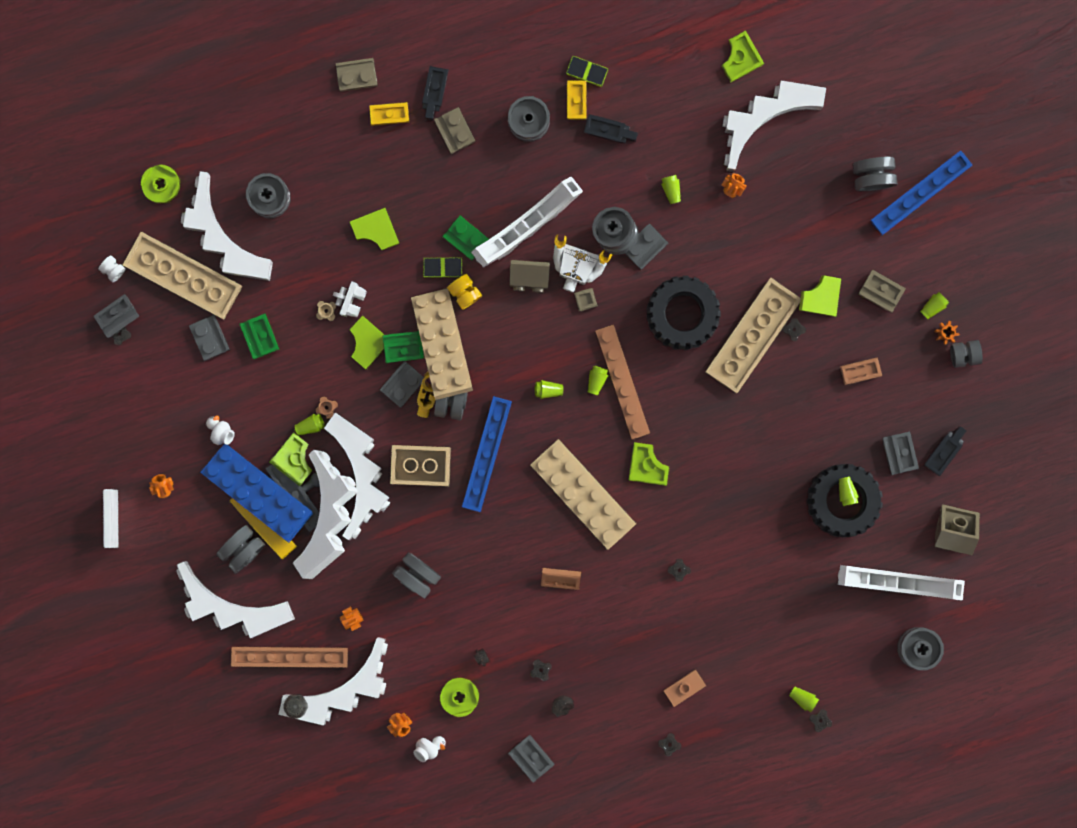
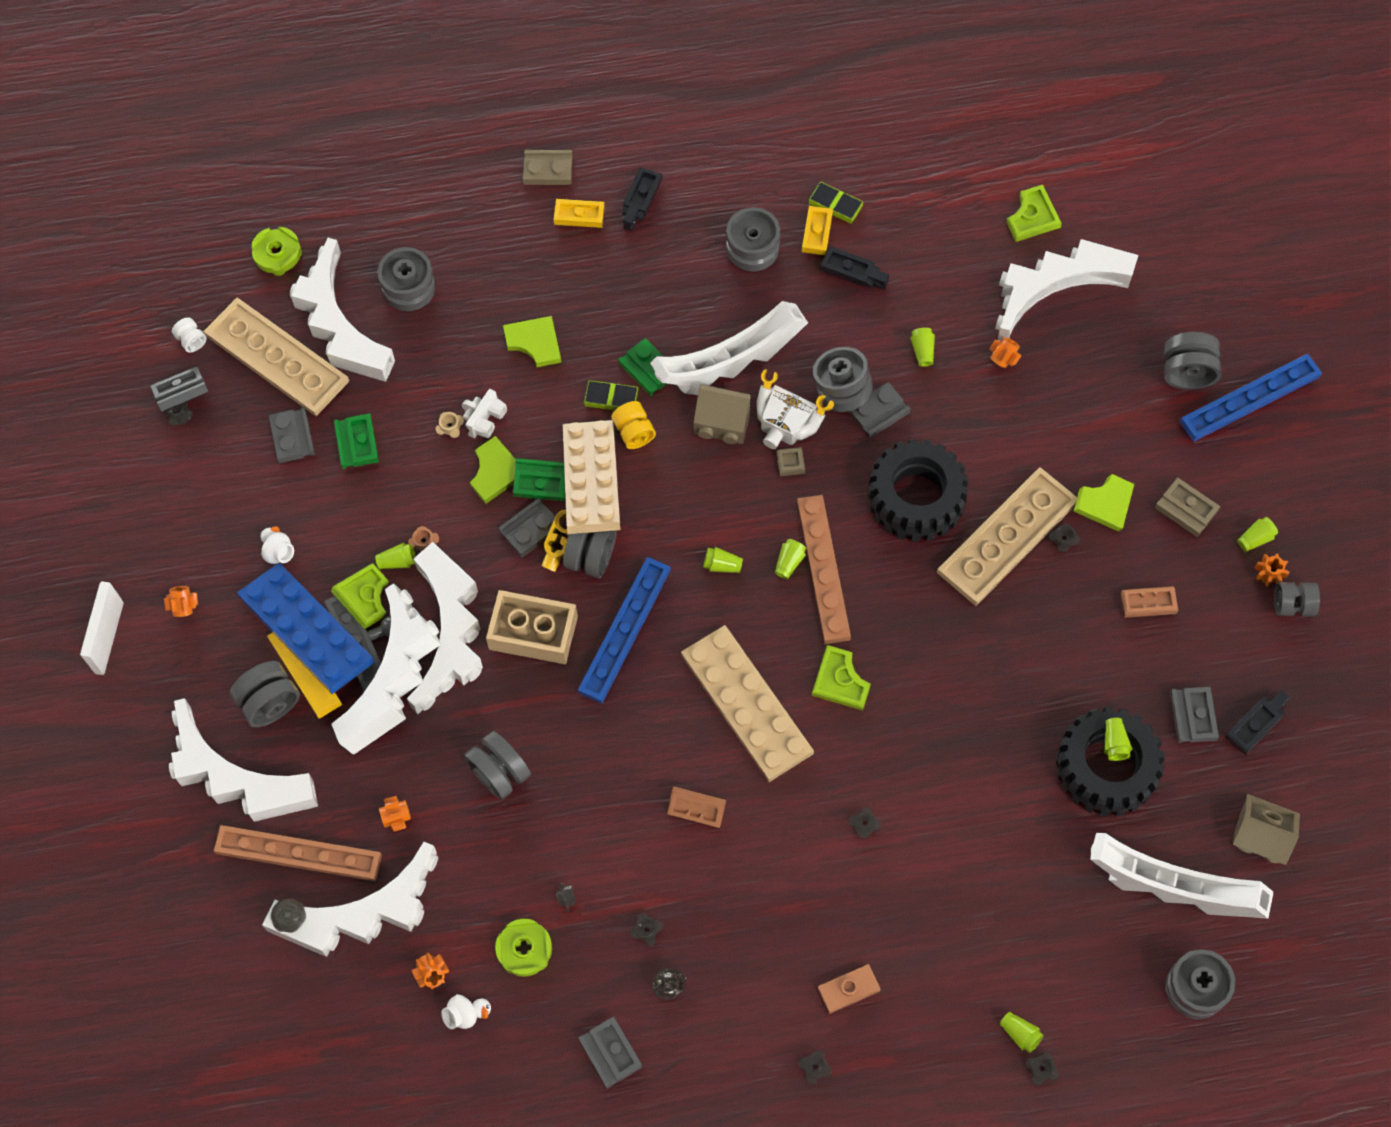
camera: 10 degrees right, 20 degrees down
dark tan plate [434,107,476,154] -> none

